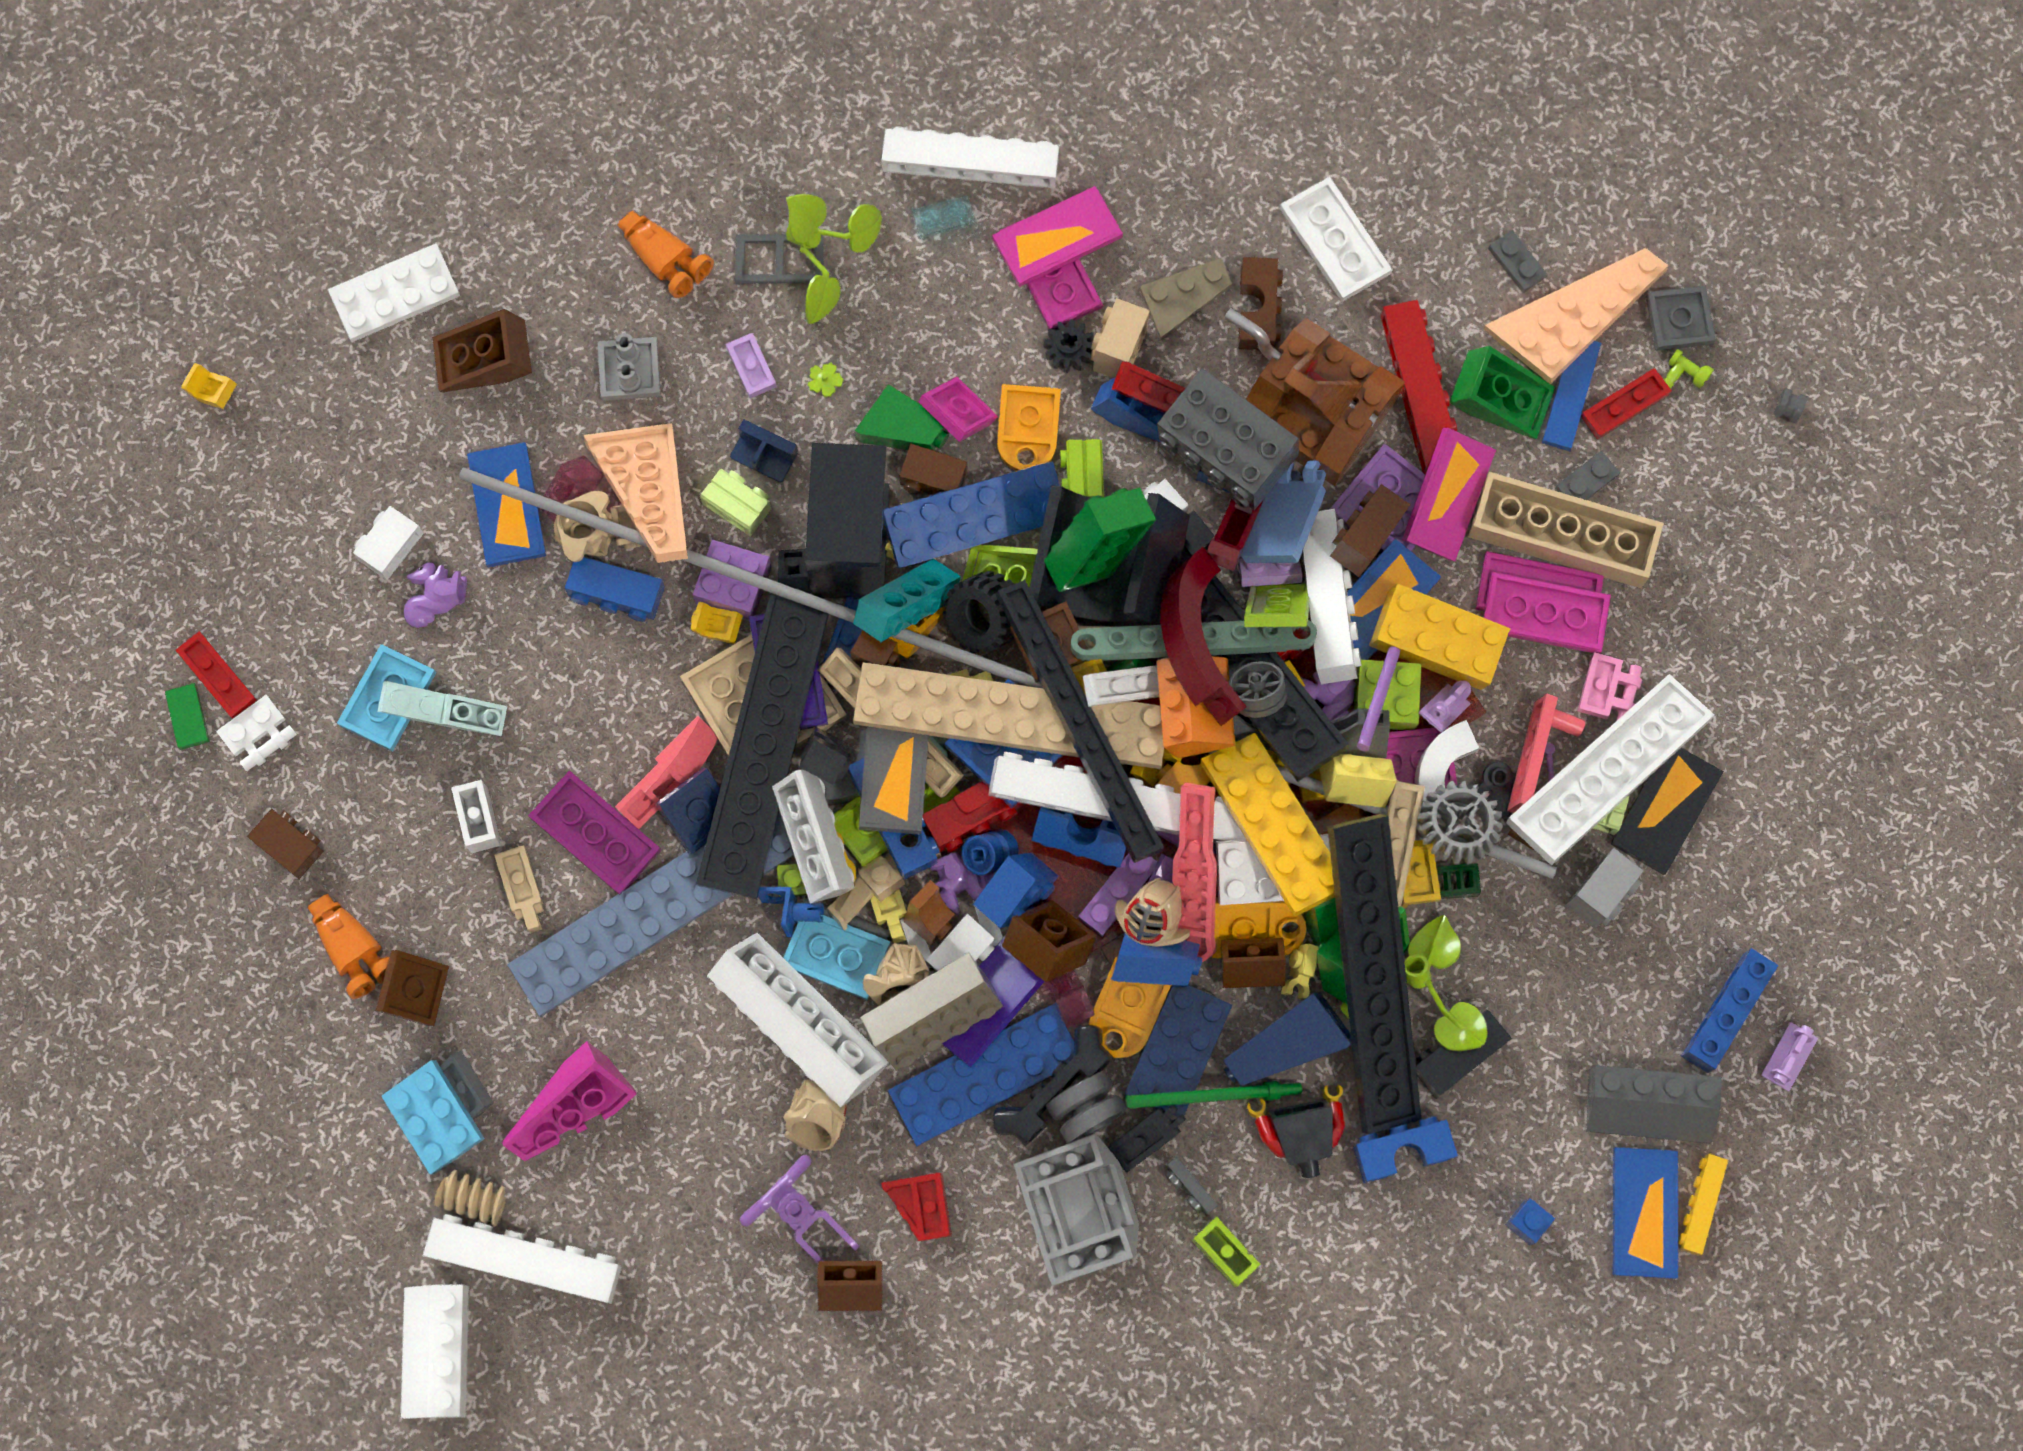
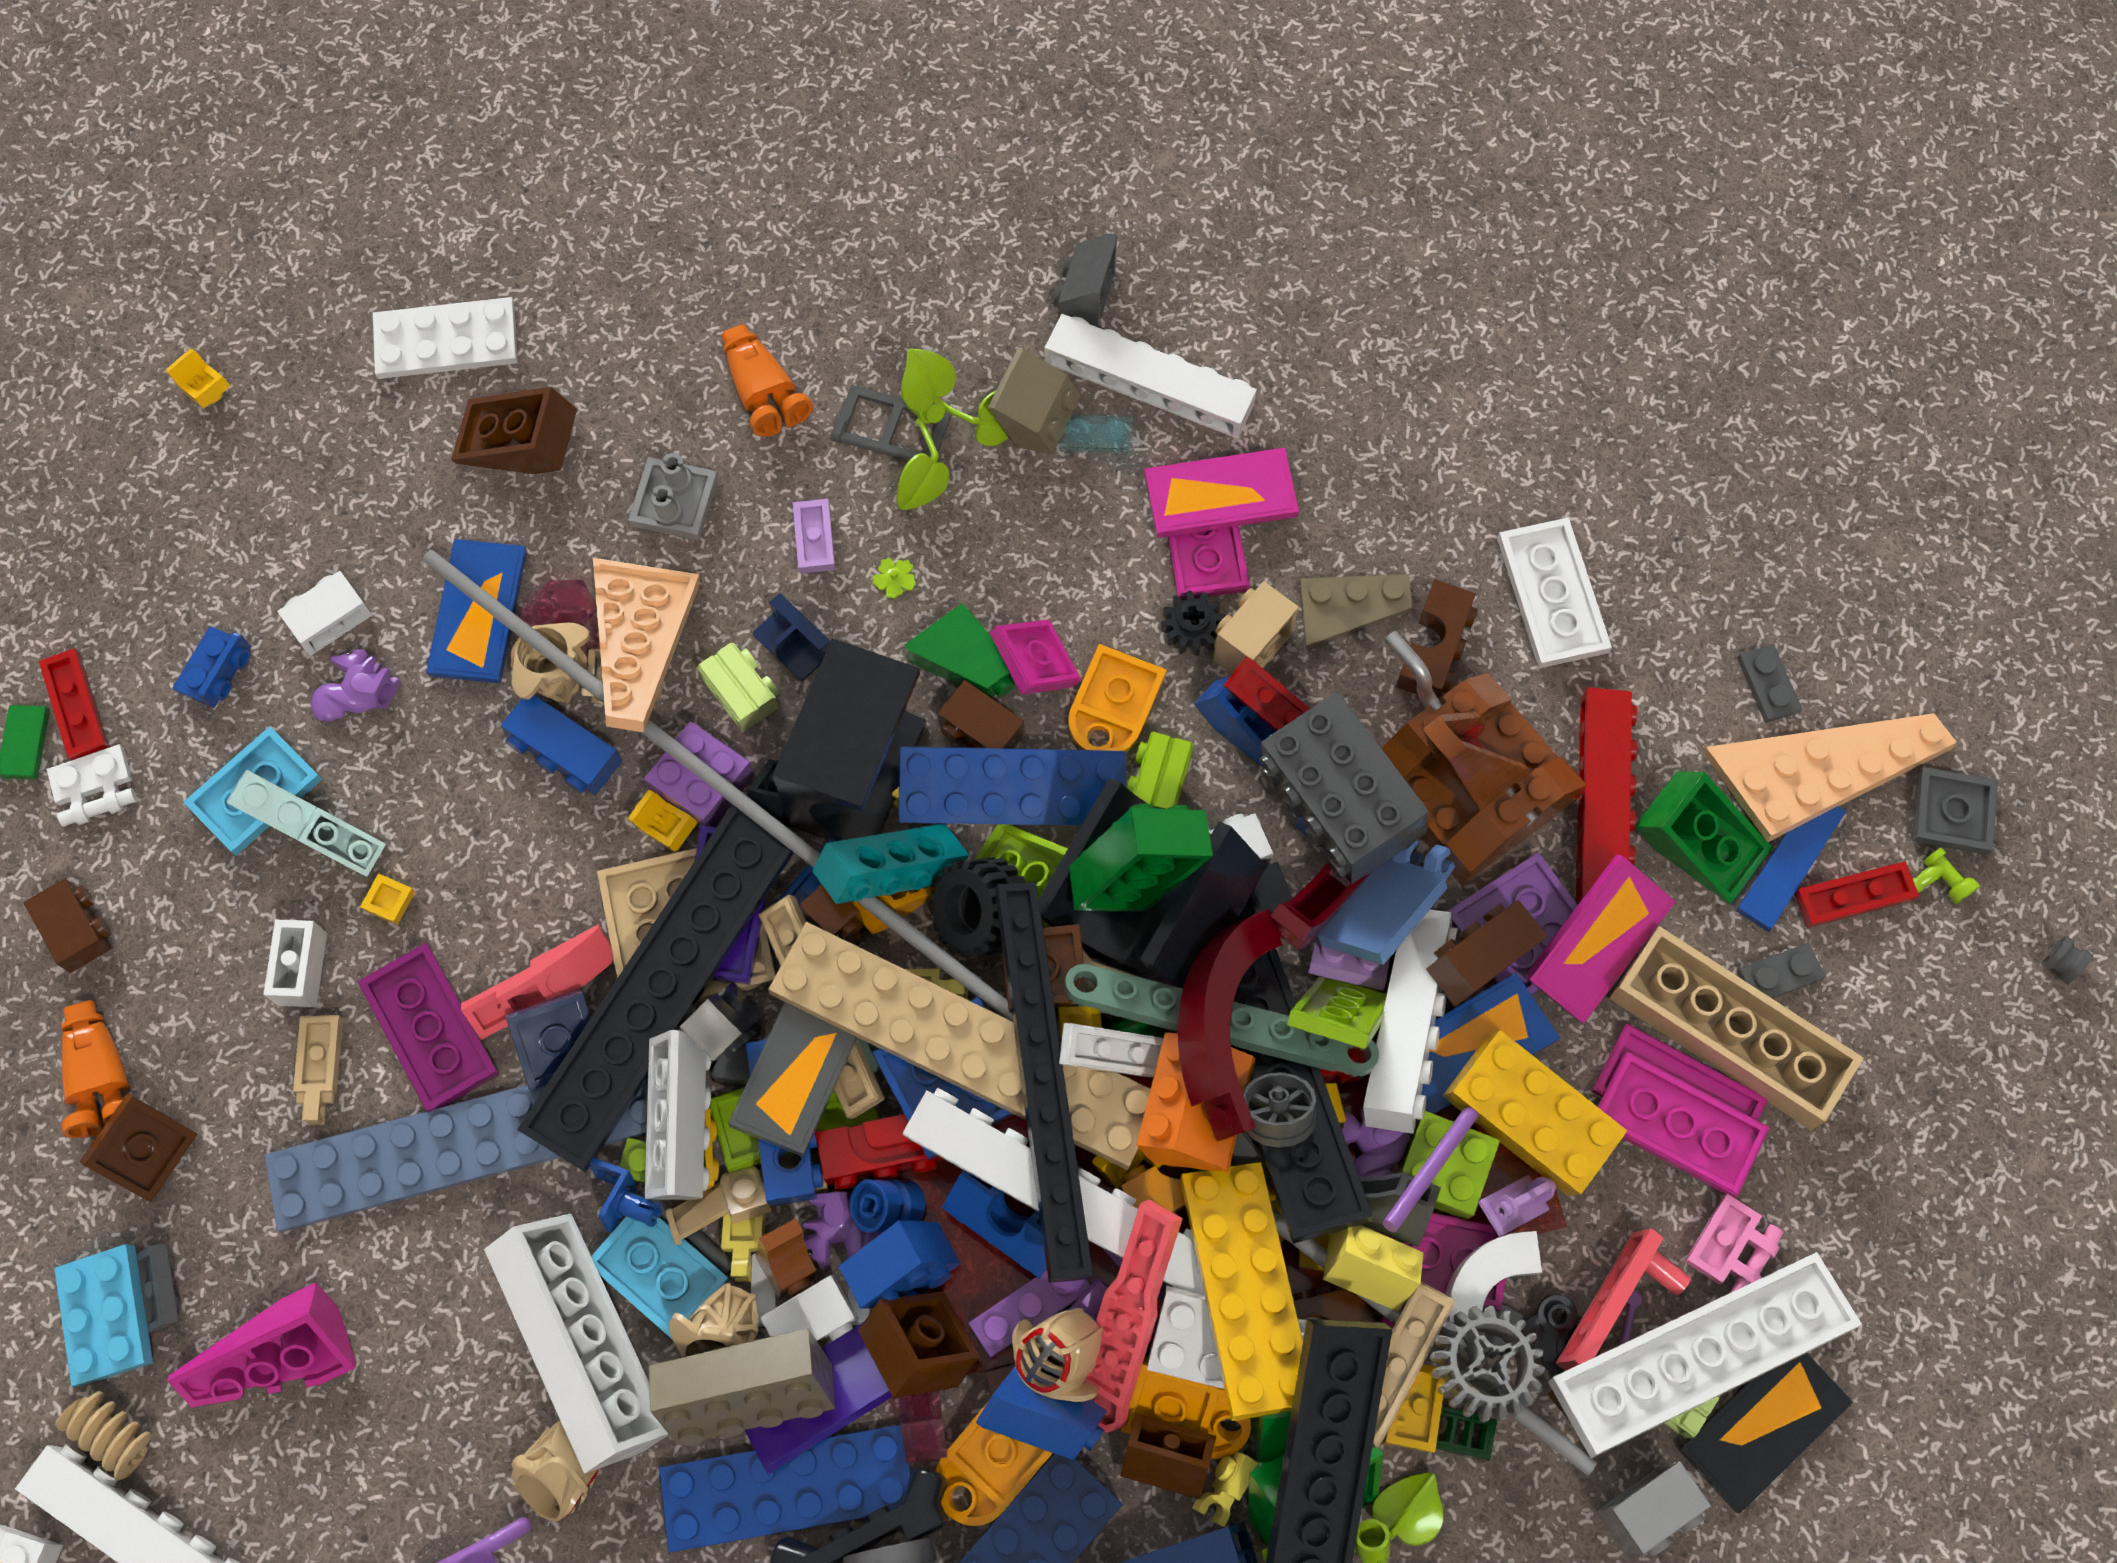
camera: 20 degrees right, 5 degrees down
none -> blue bracket [172,626,251,708]
none -> yellow plate [360,873,416,926]
none -> dark tan slope [988,348,1081,454]
none -> dark grey slope [1053,233,1117,327]

